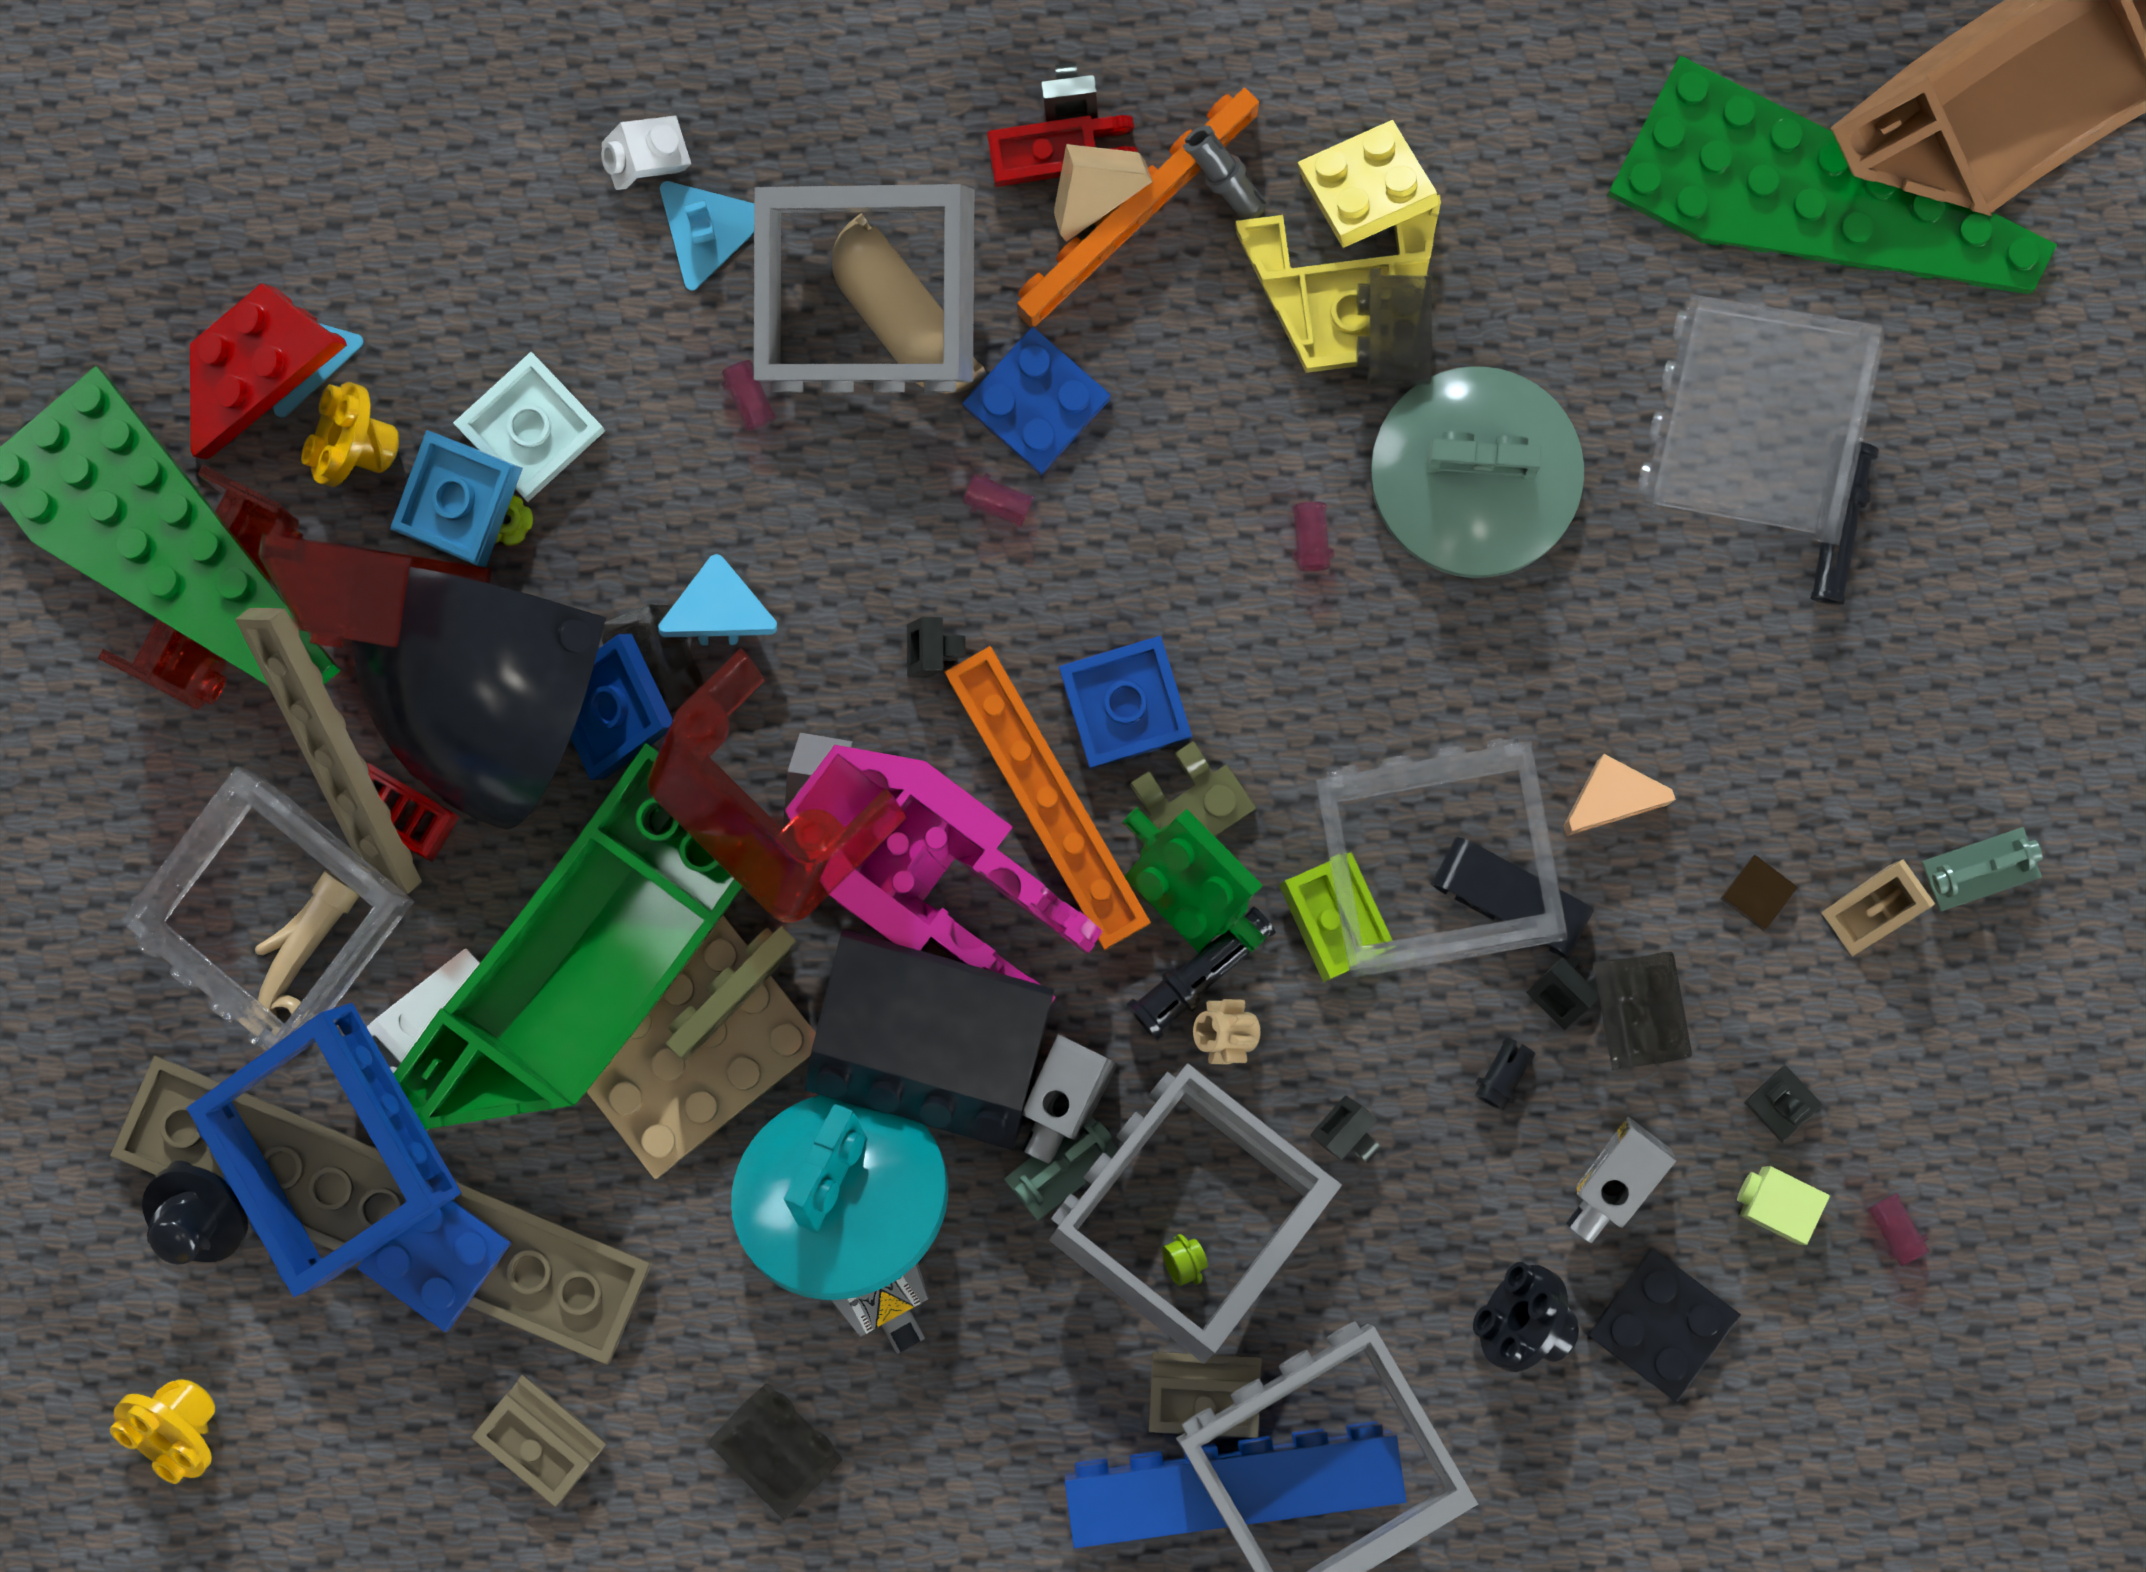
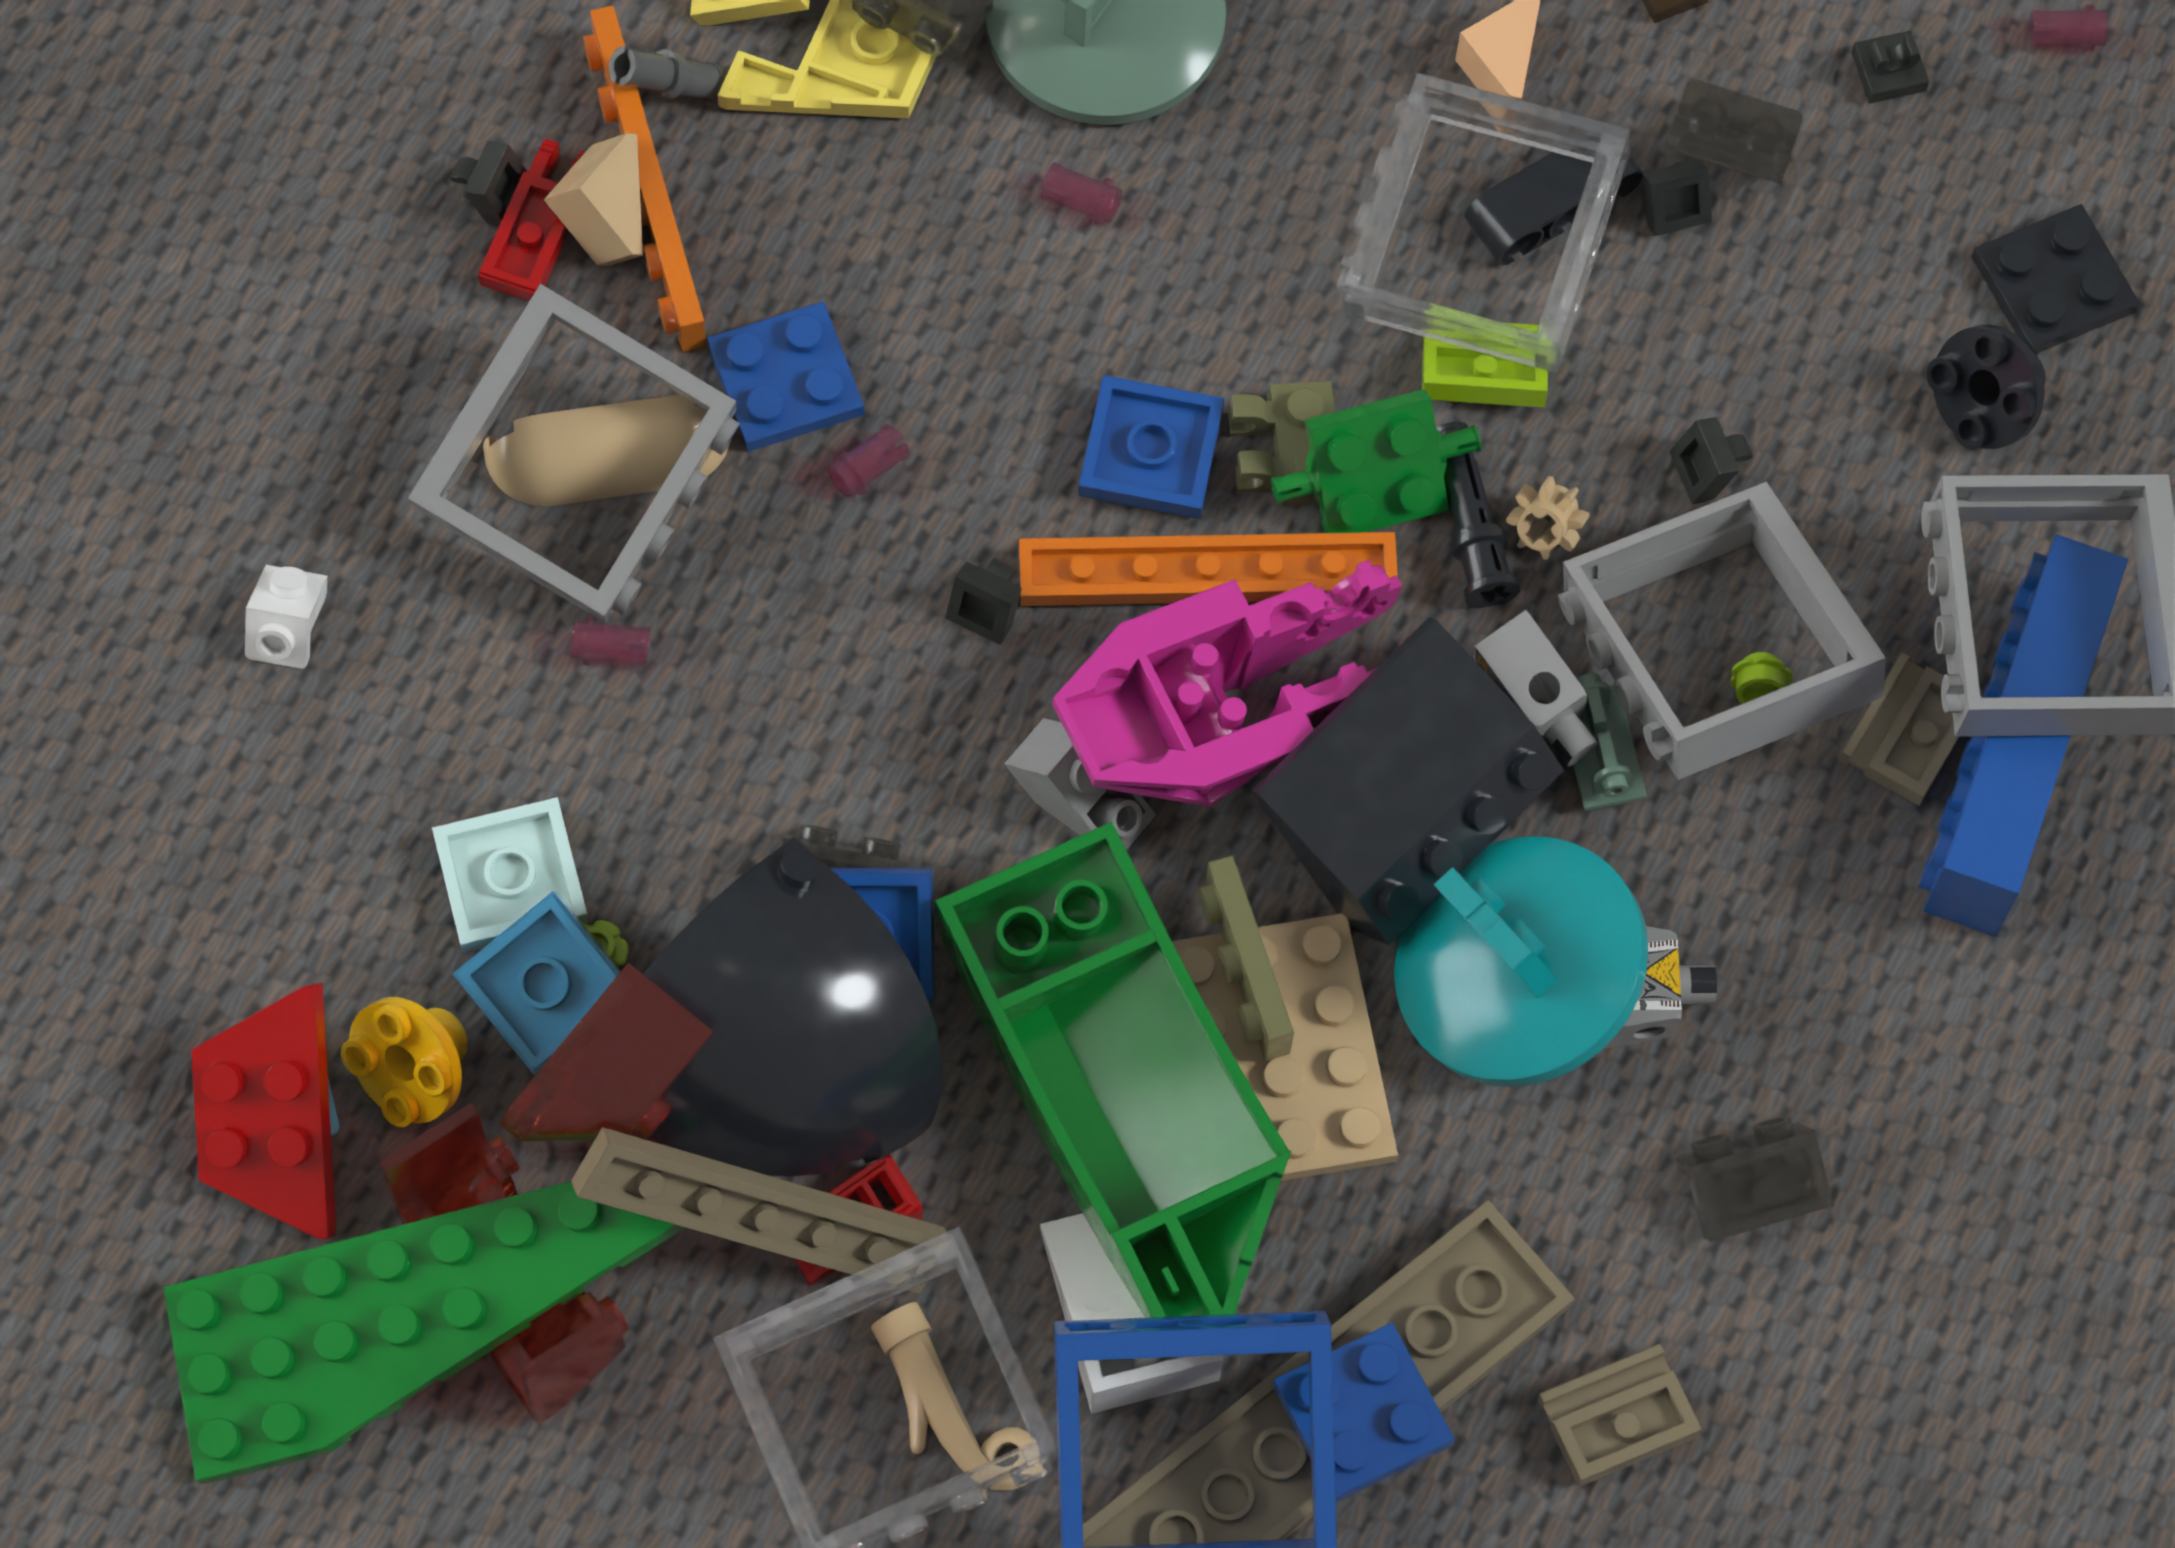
camera: 70 degrees left, 15 degrees down
clear red windscreen [648,648,907,923] -> none
medium azure piece [658,554,777,645] -> none
medium azure piece [660,181,754,291] -> none
black pin [1475,1037,1536,1110] -> none
light grey torso [1566,1117,1676,1243] -> none
yellowish green brick [1737,1166,1830,1245] -> none

